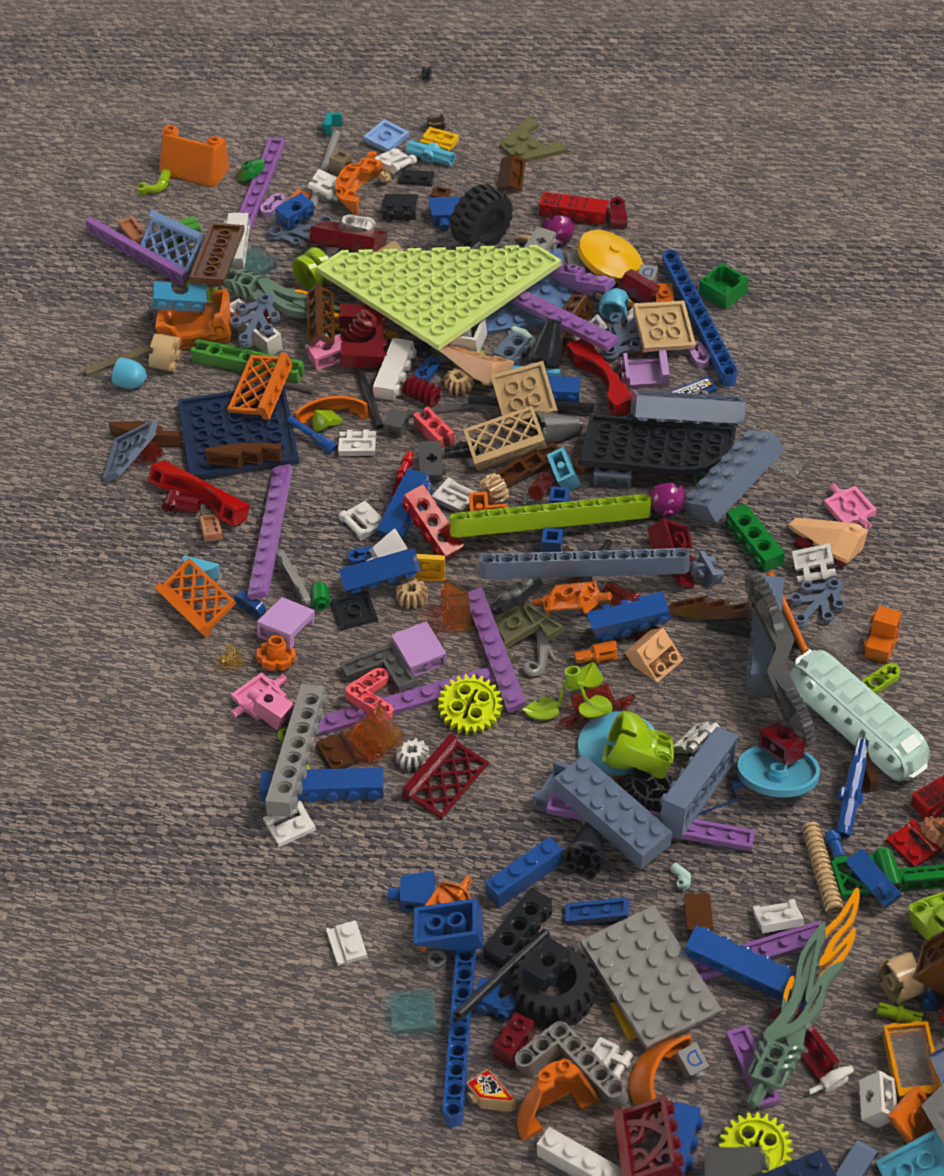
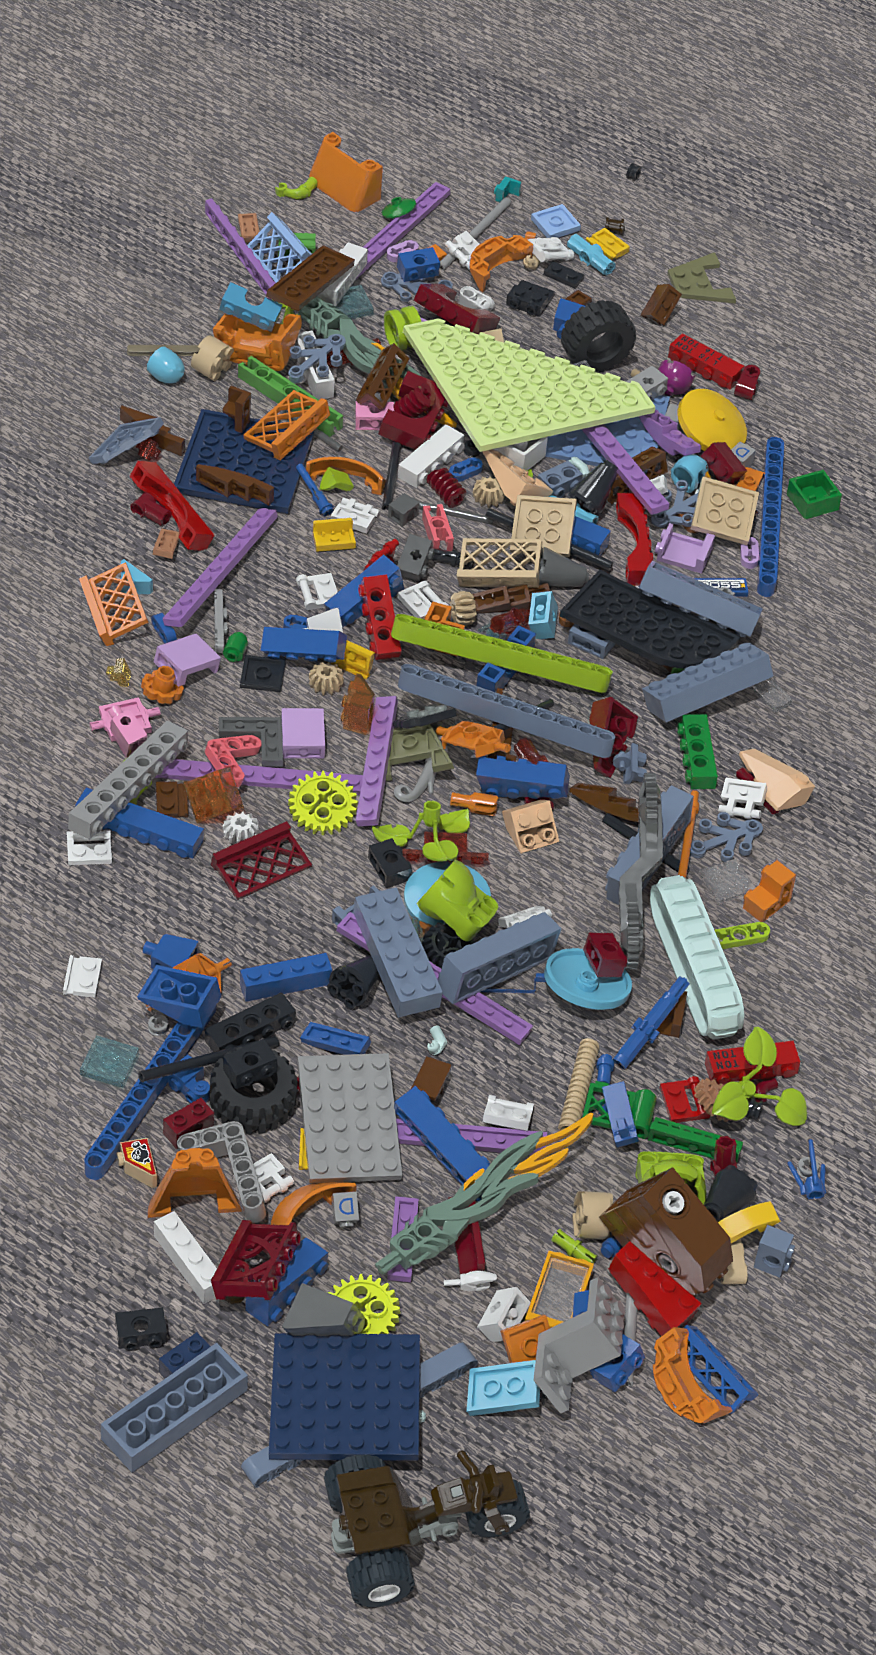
camera: 15 degrees right, 0 degrees up
dark tan brick [329,149,353,176] -> none
magenta cylinder [647,483,685,518] -> none
bright pink plate [824,483,877,529] -> none
none -> reddish brown panel [222,386,251,433]
none -> yellow bracket [312,518,356,552]
none -> black brick [368,838,412,889]

